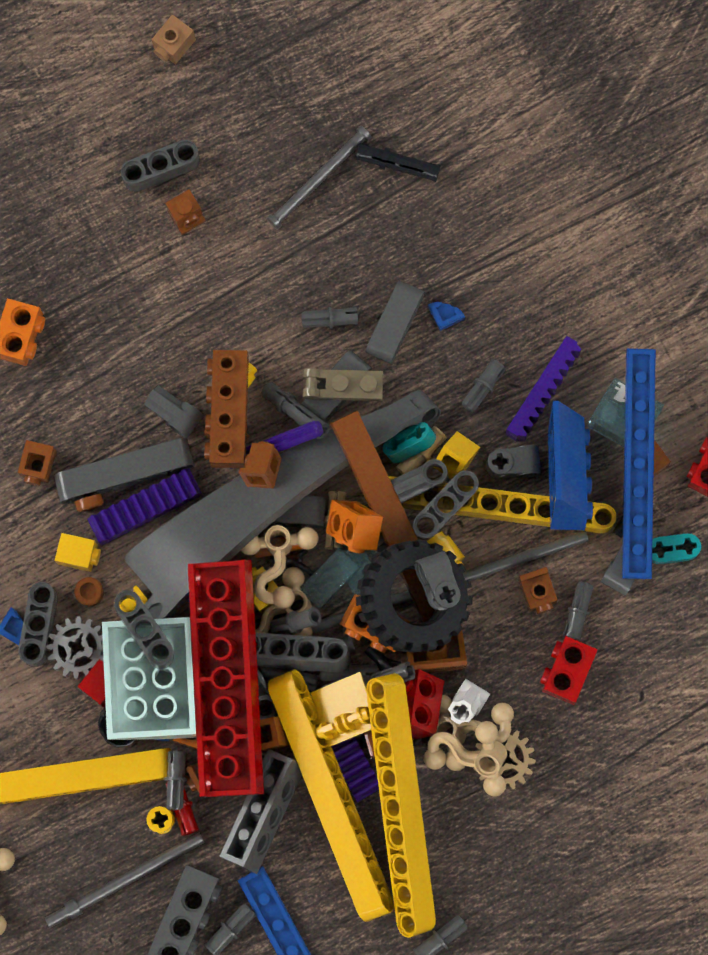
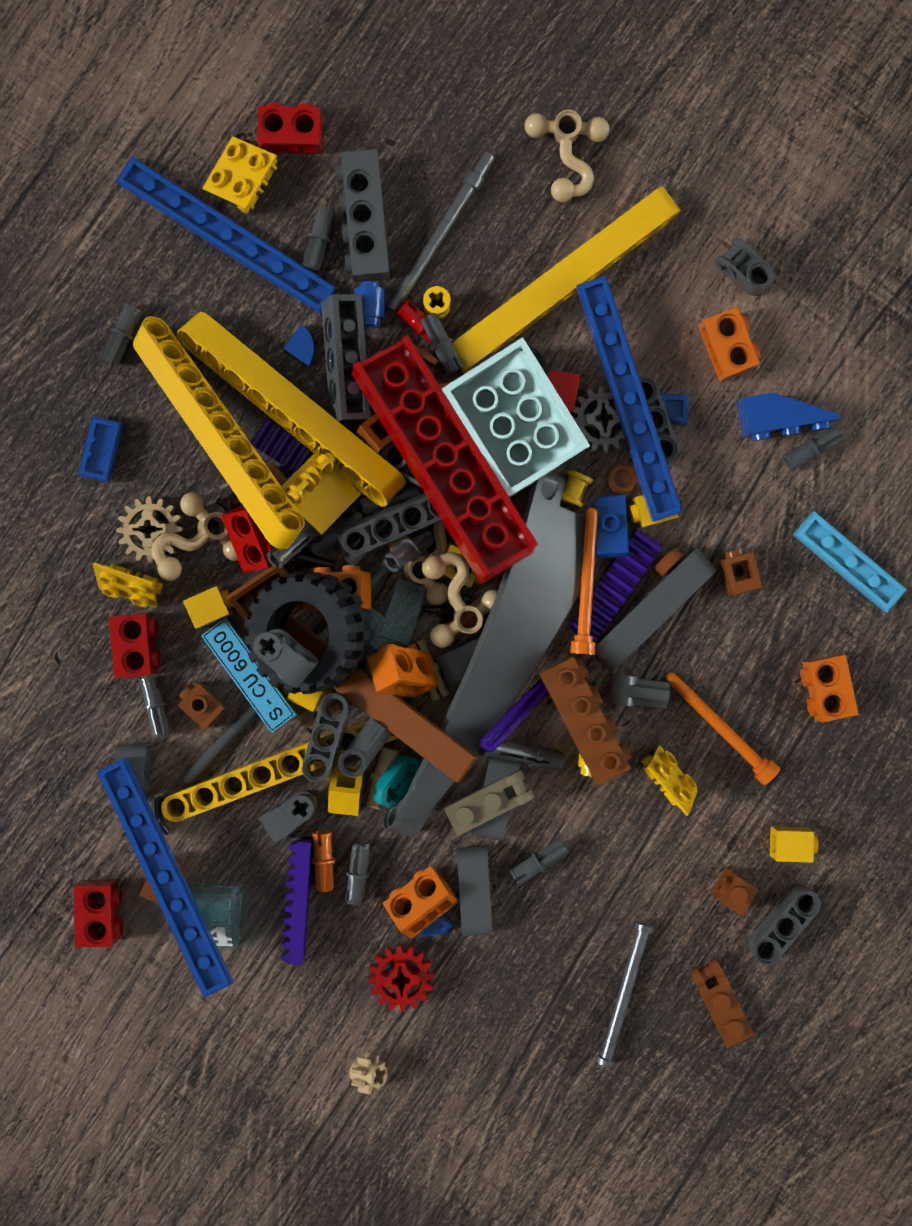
camera: 145 degrees right, 10 degrees up
dark grey beam [114,590,174,669] -> none
medium nougat brick [151,15,196,65] -> none
dark orange brick [239,441,282,488] -> none
black pin [356,143,441,182] -> none
tan piece [424,721,507,797] -> none
white piece [448,679,490,724] -> none
blue slope [548,401,593,530] -> none
teal beam [652,533,701,564] -> none
none -> blue plate [78,416,124,483]
none -> yellow hinge [93,563,163,608]
none -> yellow brick [183,586,234,629]
none -> medium azure tile [201,618,298,733]
none -> blue tile [284,324,315,368]
none -> orange axle [311,830,336,892]
none -> tan gear [349,1053,387,1095]
none -> blue brick [354,281,385,328]
none -> red gear [368,942,434,1012]
none -> orange brick [382,866,460,939]
none -> orange piece [570,507,598,655]
none -> blue tile [576,276,683,522]
none -> blue plate [595,495,629,558]
none -> yellow hinge [641,745,698,816]
none -> orange piece [666,672,781,785]
none -> dark orange plate [689,958,754,1048]
none -> yellow brick [770,826,819,863]

